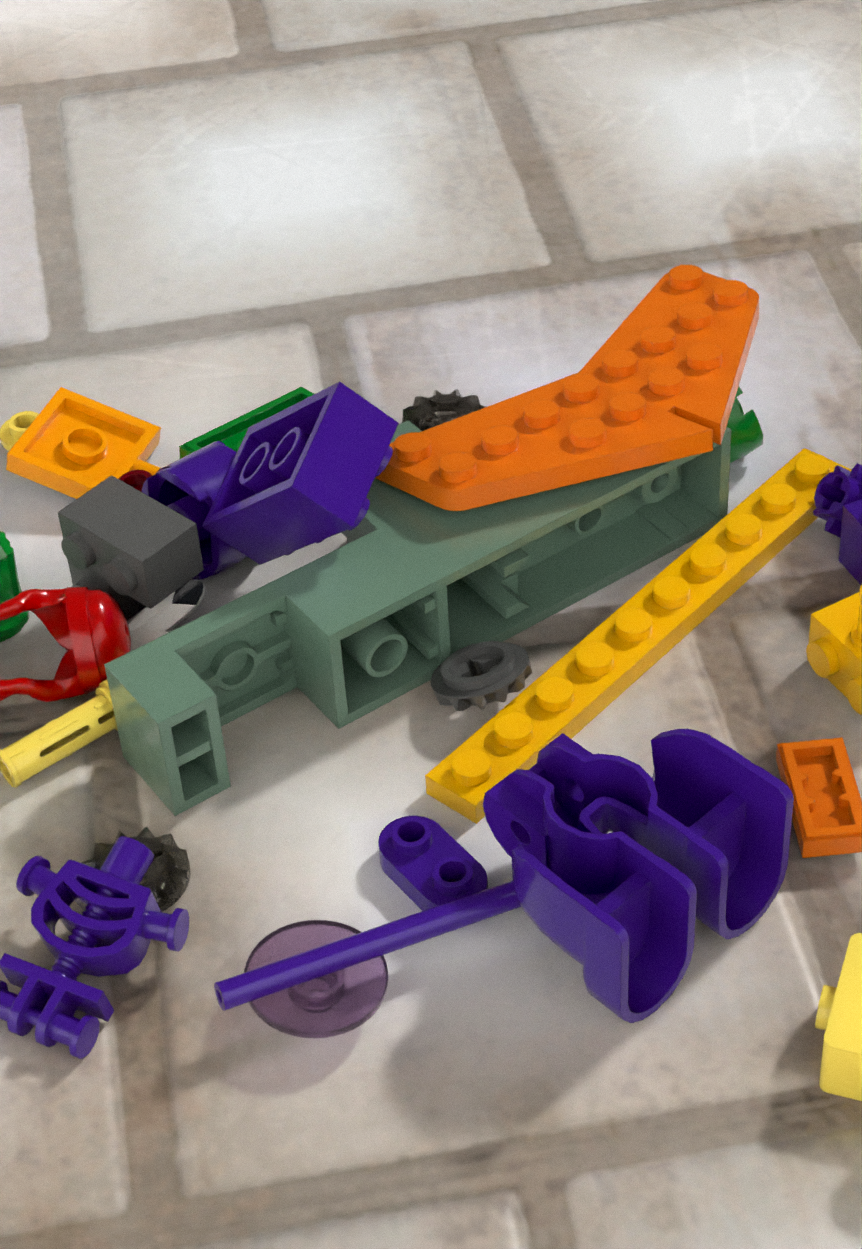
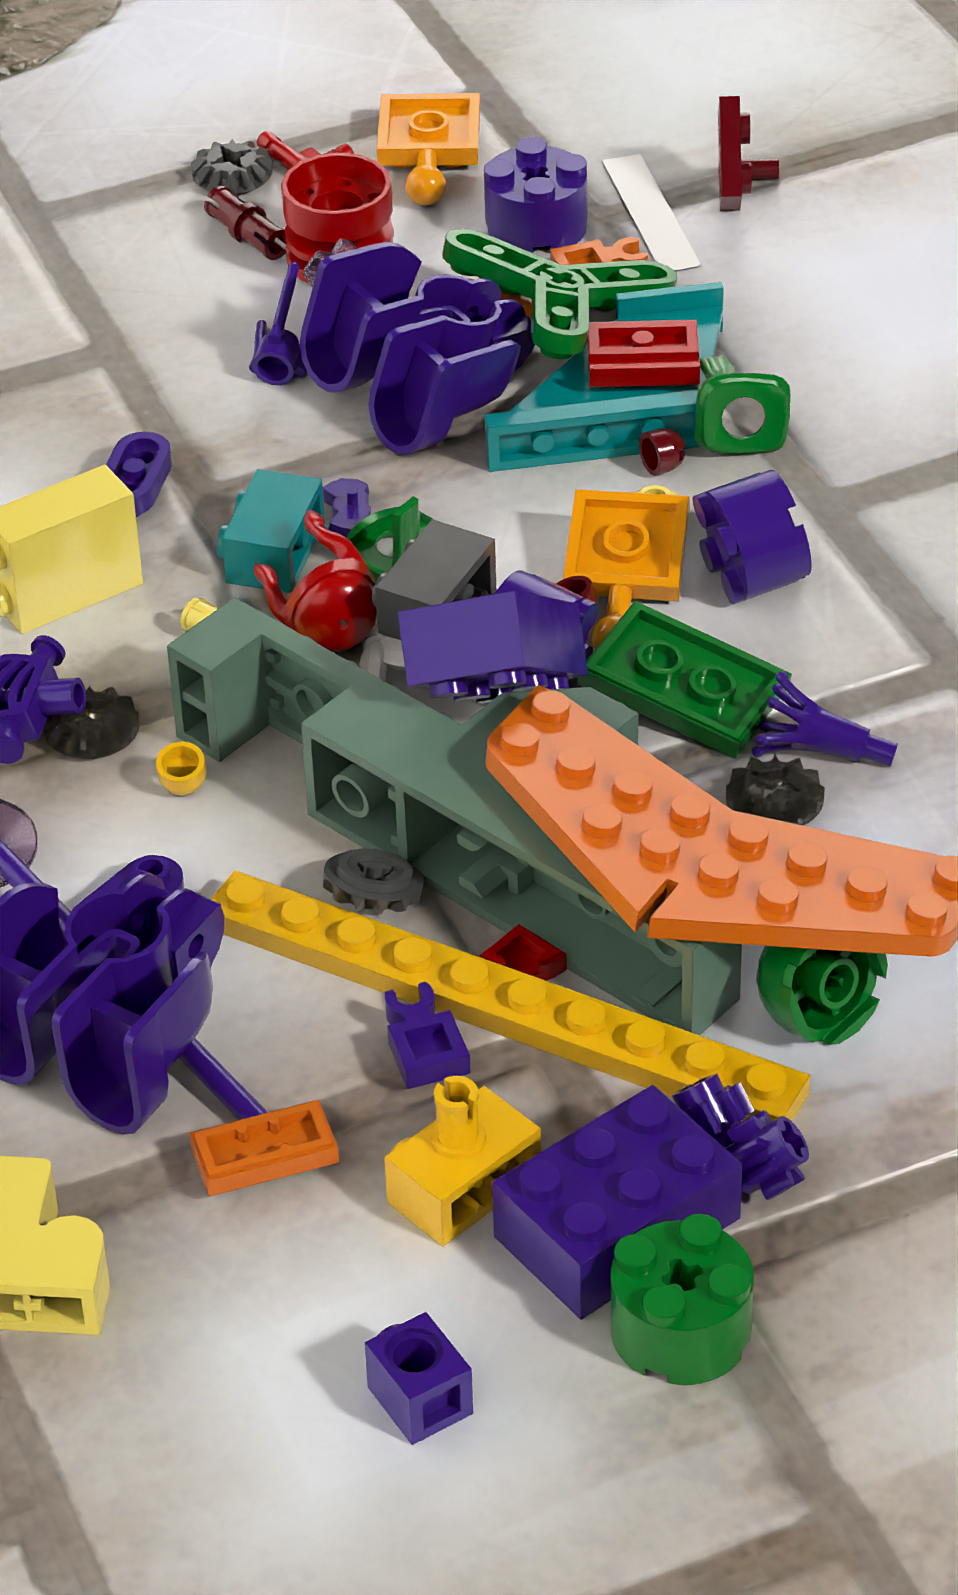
camera: 75 degrees right, 0 degrees up
none -> yellow hinge [156,741,206,796]
none -> dark purple plate [385,982,471,1089]
none -> red tile [478,924,567,981]
none -> dark purple brick [692,470,812,605]
none -> dark purple piece [751,671,898,766]

